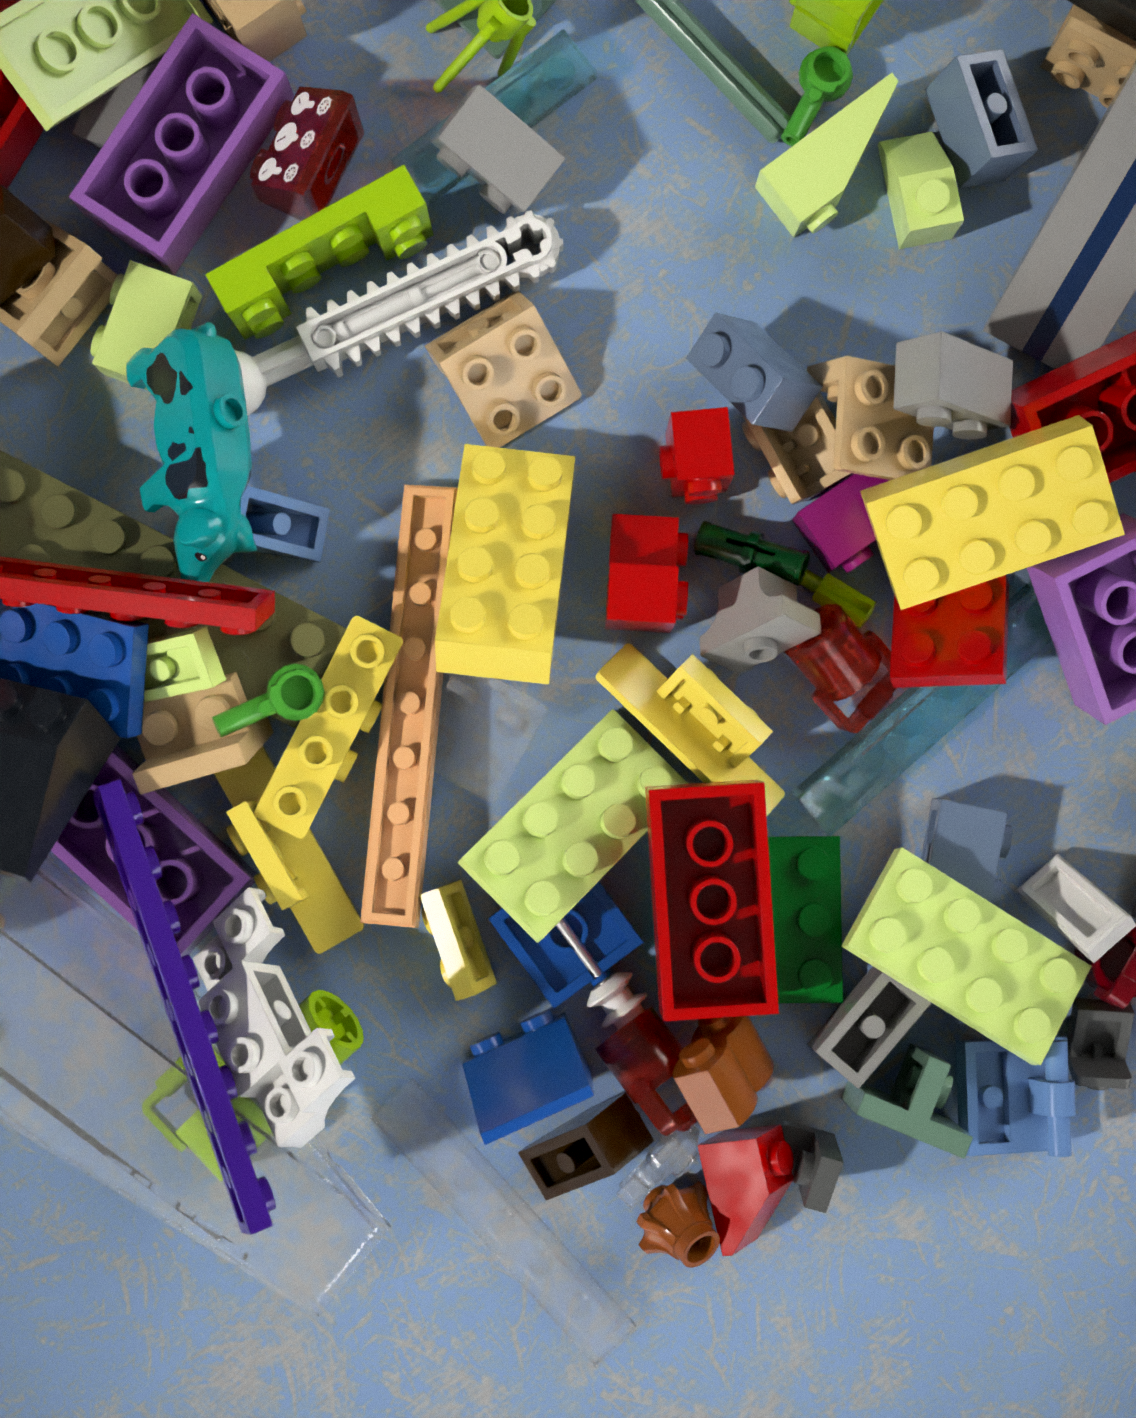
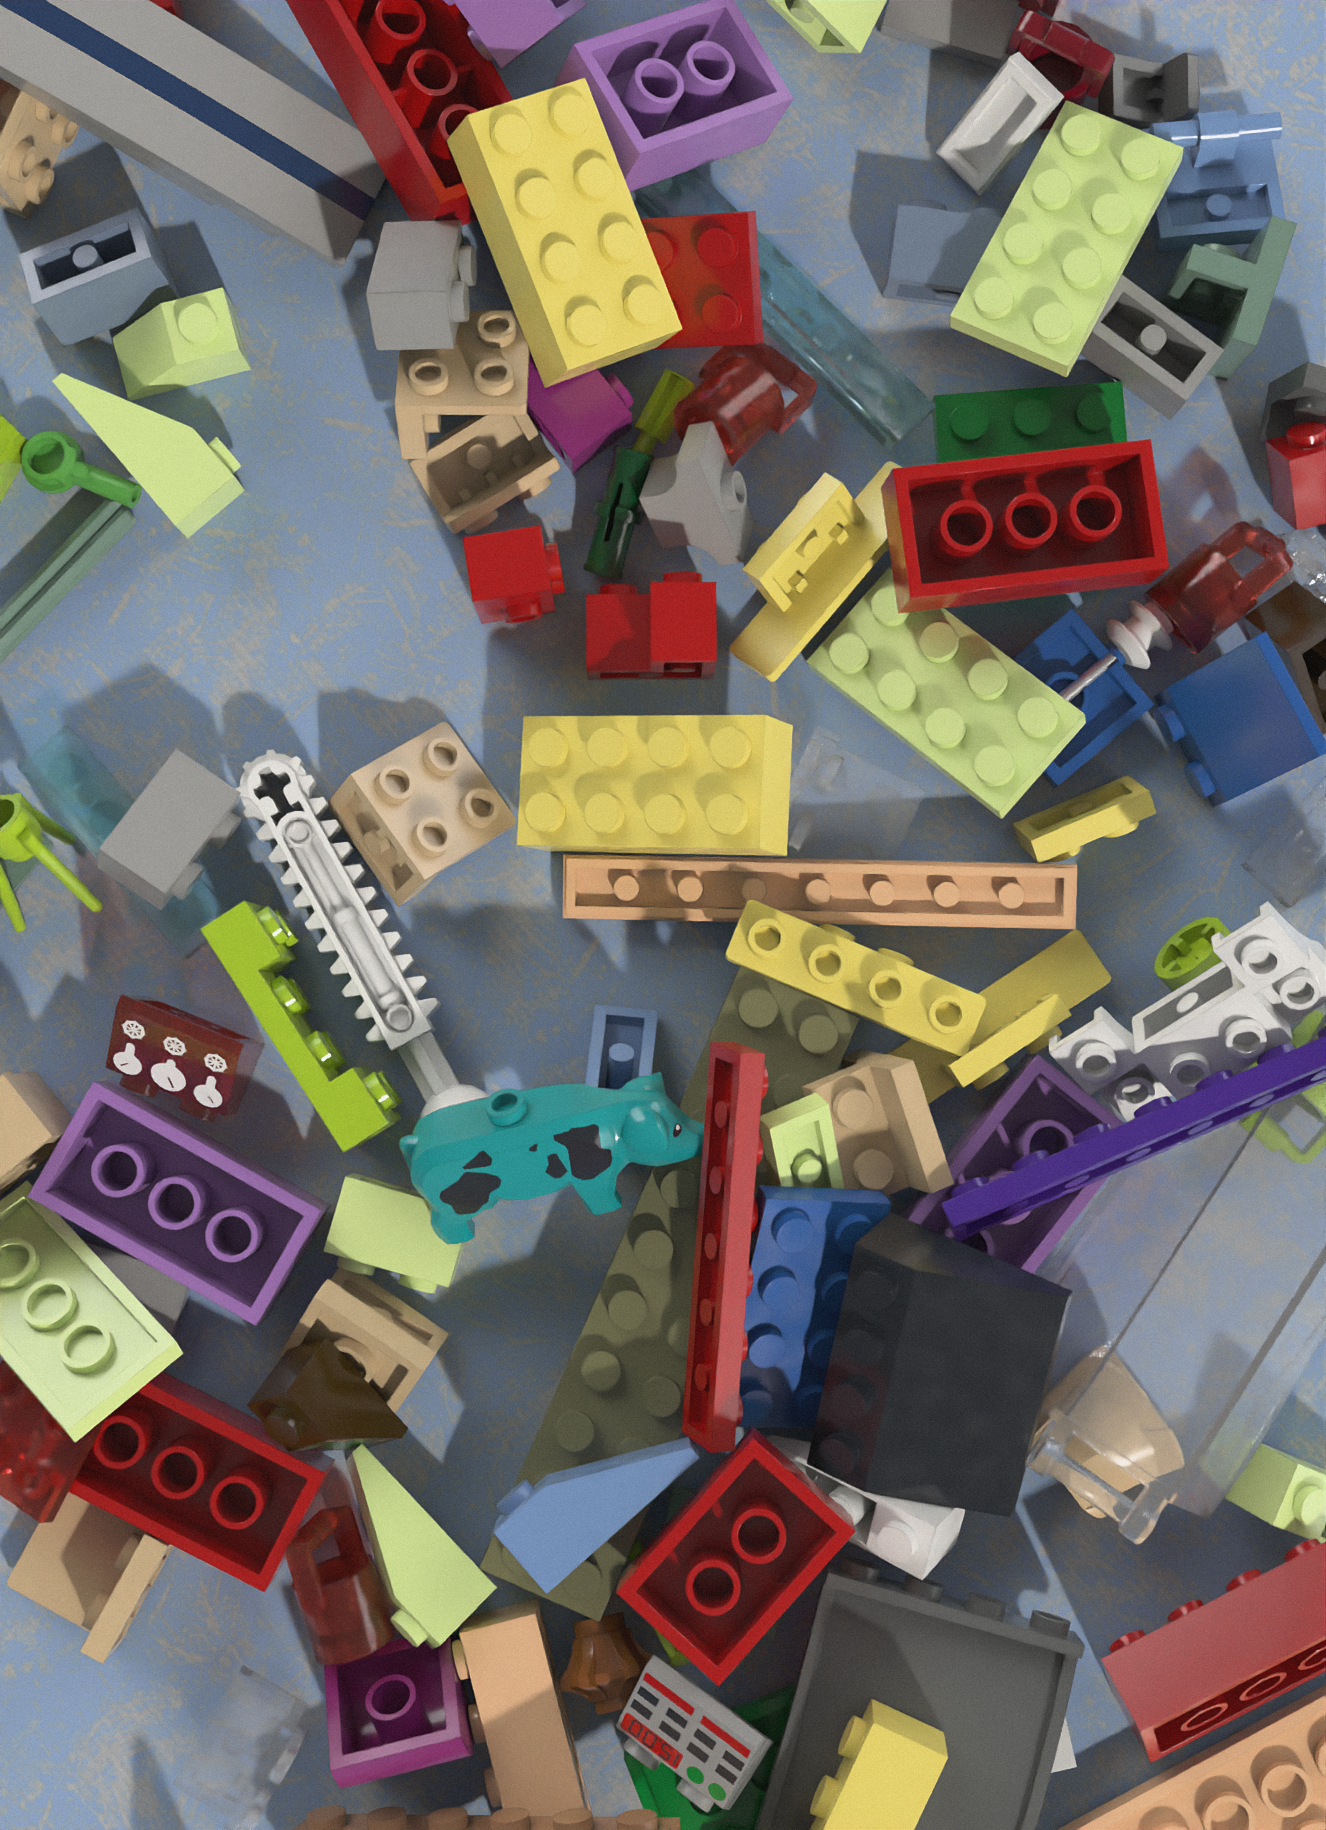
camera: 100 degrees left, 0 degrees up
bright green plate [212,664,324,738] -> none
dark orange brick [673,1016,774,1134] -> none
sand blue brick [686,312,823,432] -> none

